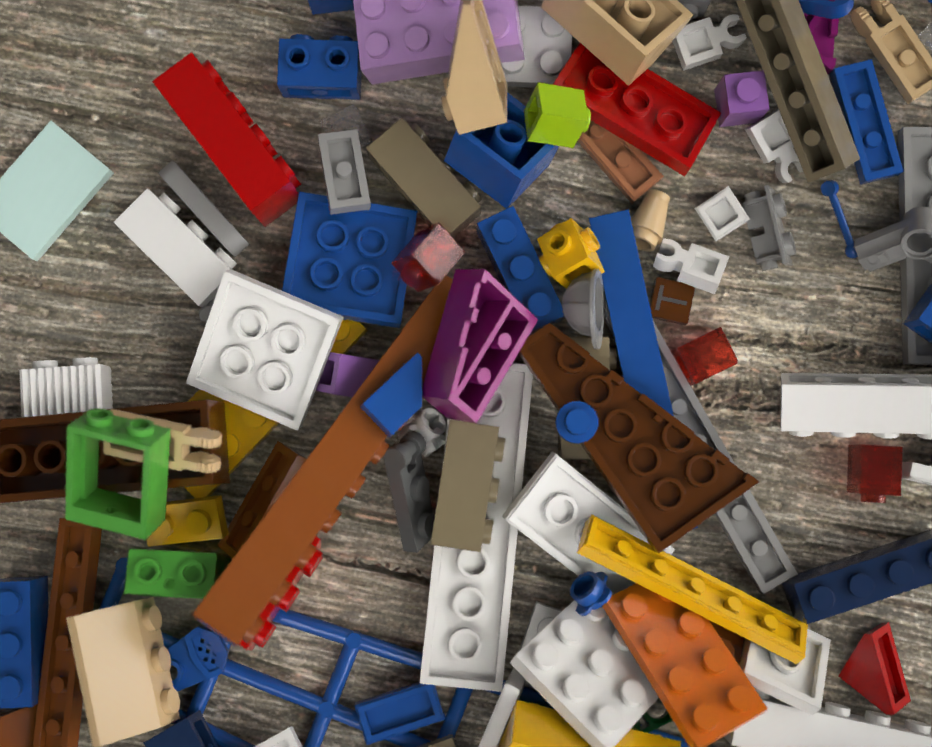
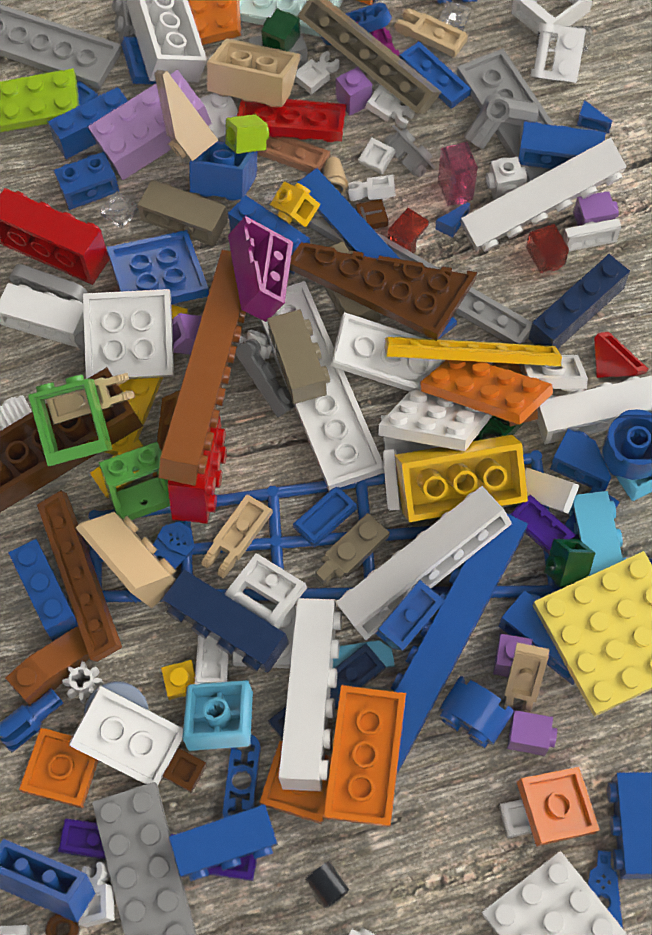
camera: 25 degrees left, 20 degrees down
light grey plate [318,129,371,215] -> none
blue tile [360,352,422,438] -> none
clear red brick [391,223,465,292] -> none
blue plate [555,401,598,444] -> none
light grey piece [562,269,604,350] -> none
blue plate [570,571,612,616] -> none
blue hinge [821,180,858,258] -> none
none -> tan hinge [201,494,273,578]
none -> blue piece [435,202,471,238]
none -> clear pink brick [438,142,478,206]
none -> white brick [486,157,527,200]

